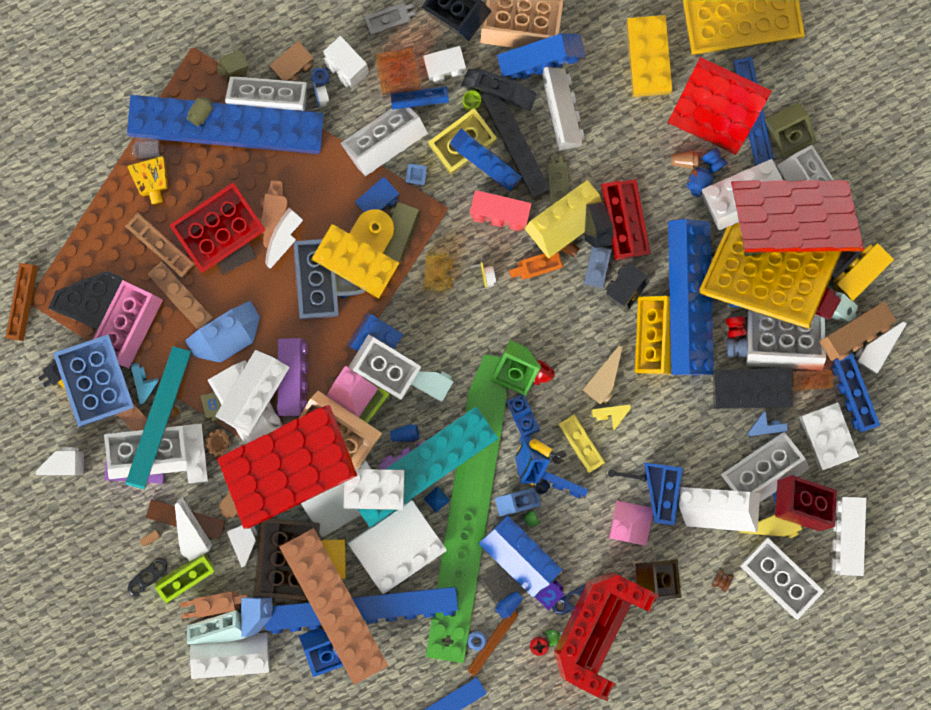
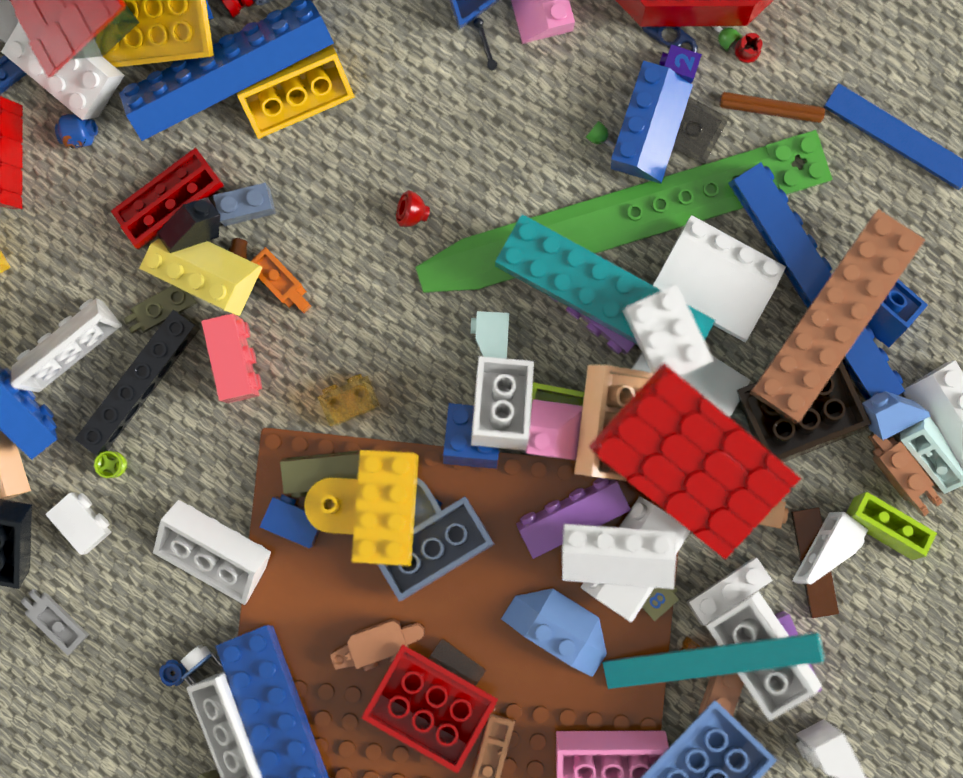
camera: 115 degrees left, 0 degrees up
black piece [127,558,168,597] -> none
medium azure slope [131,363,158,404] -> none
medium nougat tile [139,530,161,546] -> none
medium nougat plate [148,261,213,330] -> none
medium nougat piece [204,429,231,457] -> none
white slope [227,525,258,567] -> none
white slope [265,208,303,269] -> none
medium nougat brick [270,41,314,81] -> none
yellow brick [322,539,346,579] -> none
white brick [323,36,369,89] -> none
clear orange brick [375,47,420,95] -> none
blue tile [390,86,449,110] -> none
blue cone [390,423,419,442] -> none
medium blue plate [406,164,427,186] -> none
blue slope [424,486,450,513] -> none
light yellow brick [428,108,497,175] -> none
blue brick [449,128,522,191] -> none
black slope [461,68,537,111] -> none
medium blue plate [467,631,487,651] -> none
white piece [471,262,496,291] -> none
bright green slope [491,340,541,396] -> none
blue cone [494,591,523,619] -> none
medium blue slope [495,488,541,517] -> none
blue slope [506,394,540,437] -> none
blue torso [515,435,567,495] -> none
blue hinge [541,471,588,499] -> none
light yellow tile [558,414,605,473] -> none
tan slope [582,345,622,405] -> none
light yellow slope [591,405,631,430] -> none
black brick [605,262,650,313] -> none
medium nougat cone [671,150,699,169] -> none
blue wheel [702,148,728,174] -> none

